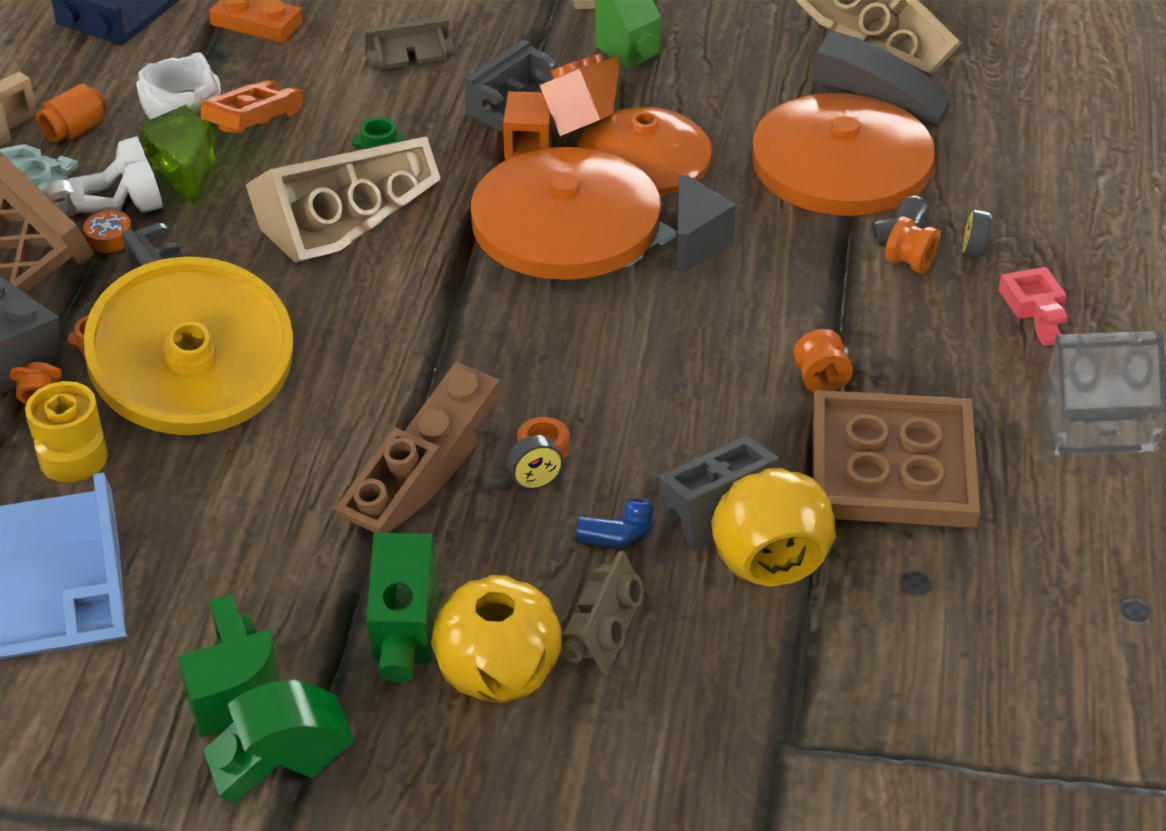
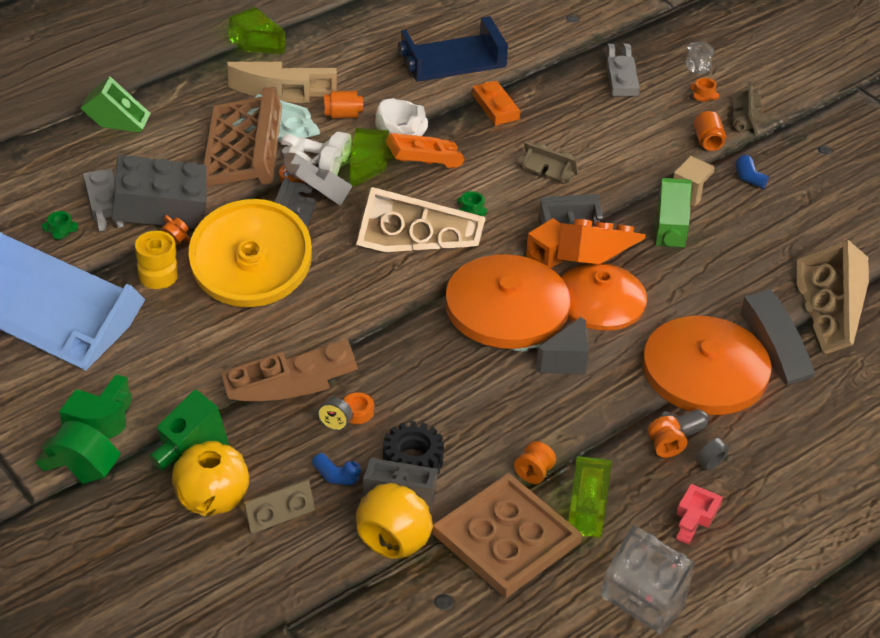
camera: 40 degrees right, 0 degrees up
none -> light grey slope [284,152,352,206]
none -> black tyre [383,421,444,476]
none -> clear neon green slope [568,456,612,538]

